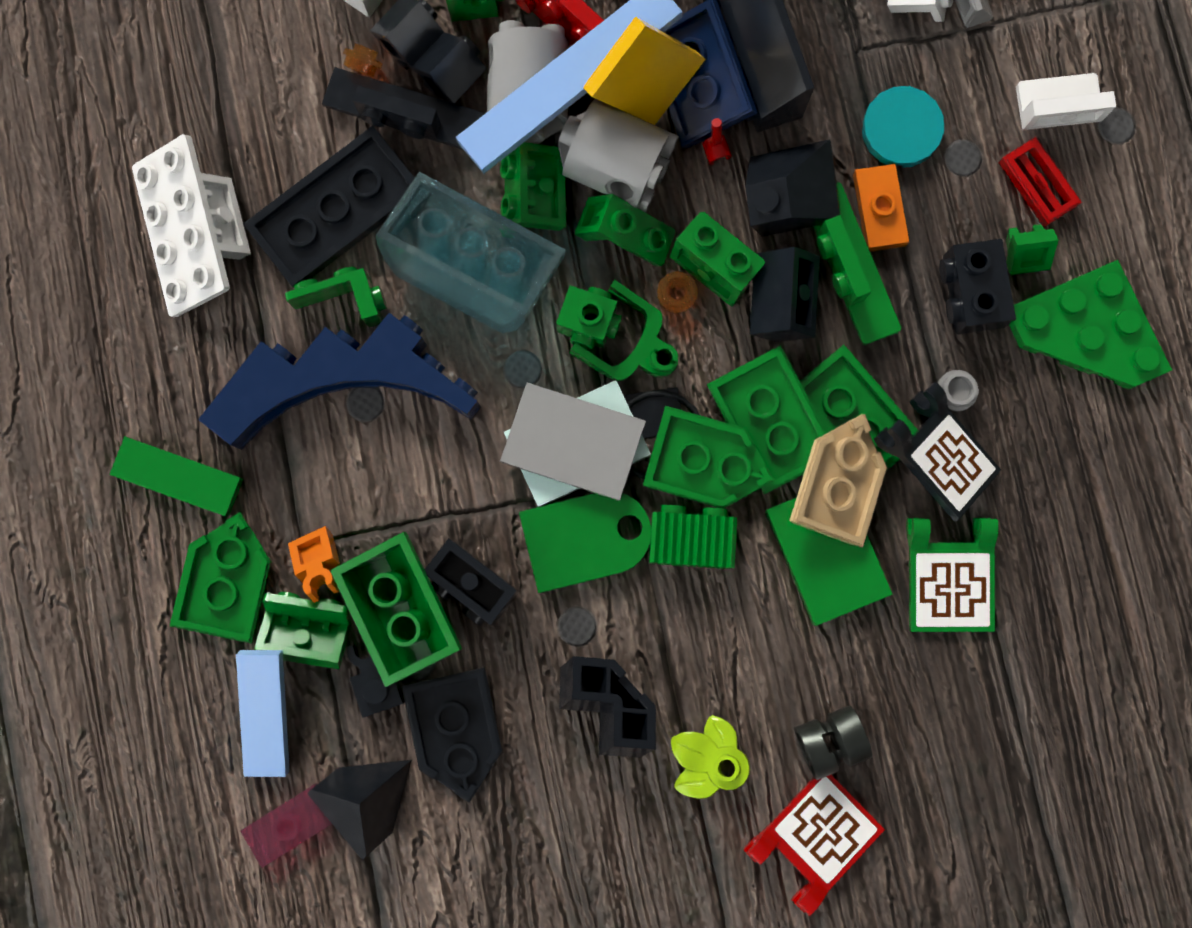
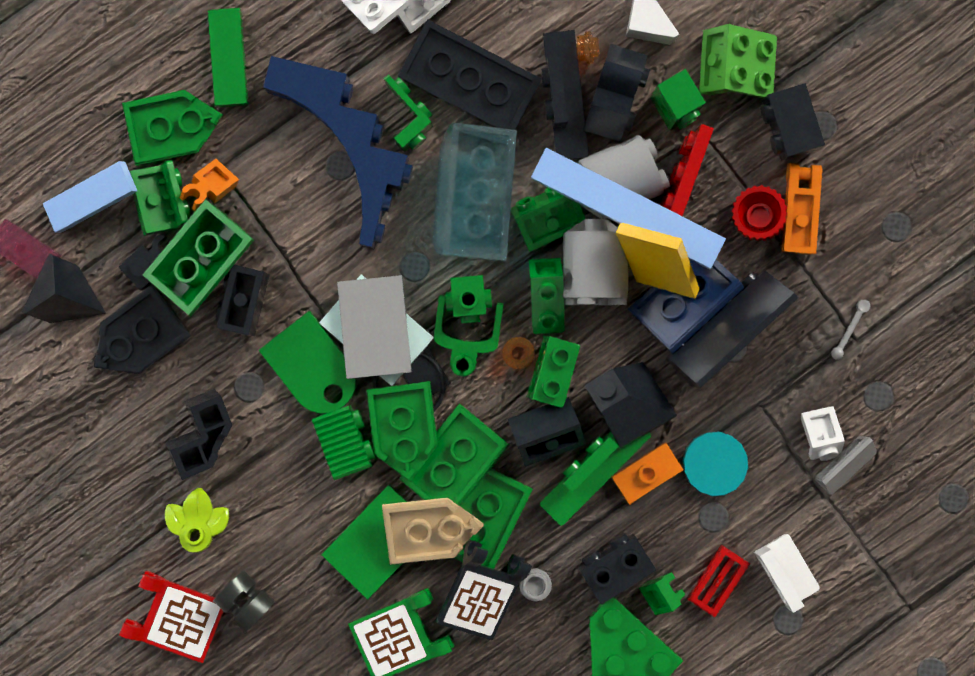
camera: 65 degrees right, 5 degrees up
red hand [702,118,732,166] -> none

